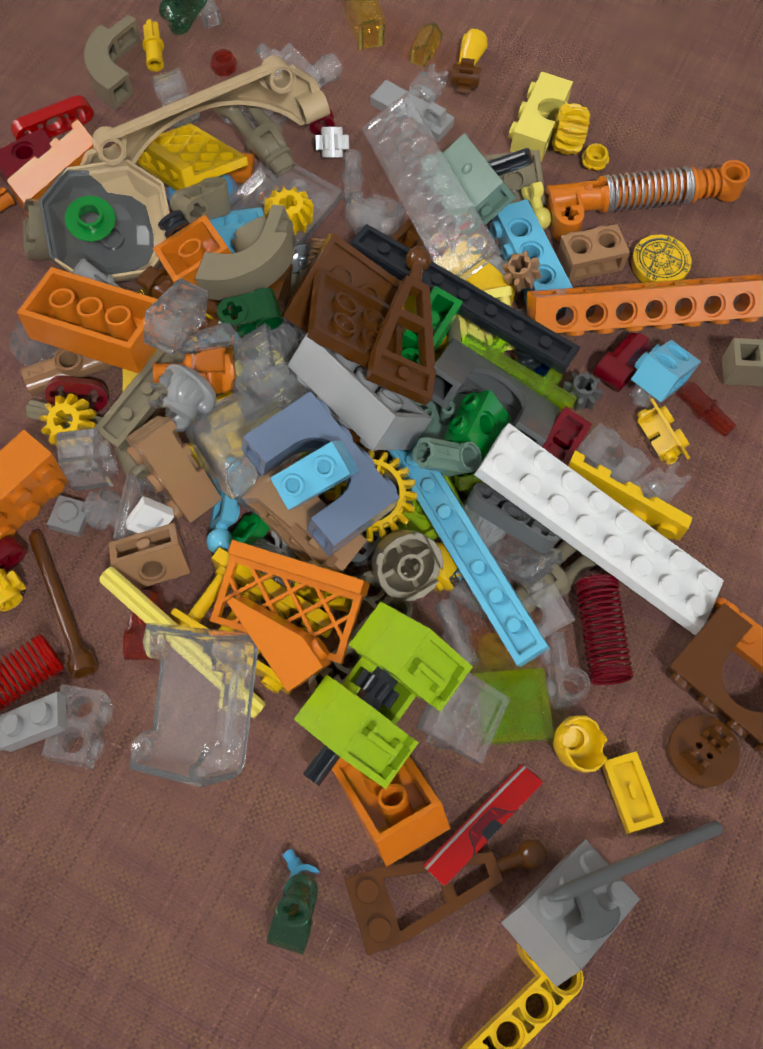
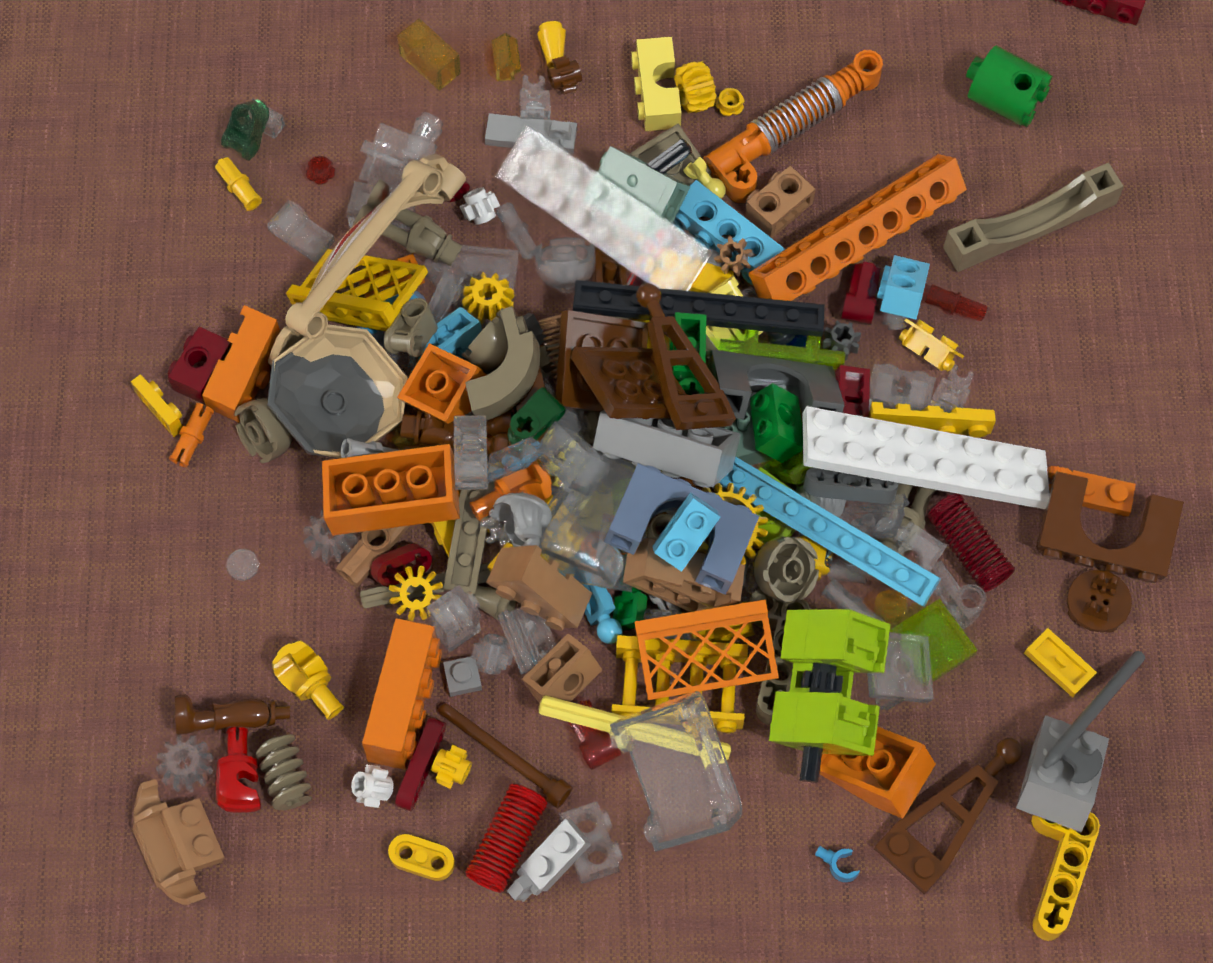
camera: 25 degrees left, 0 degrees up
red beam [11,95,94,141] -> none
green piece [64,196,116,242] -> none
dark tan arch [84,14,141,110] -> none
white plate [126,496,174,533] -> none
black bush [158,210,190,239] -> none
orange slope [227,596,331,692] -> none
clear green piece [266,874,319,955] -> none
sand green piece [413,437,482,477] -> none
red sticker [424,765,543,886] -> none
yellow hair [553,715,608,773] -> none
yellow tile [631,234,692,282] -> none

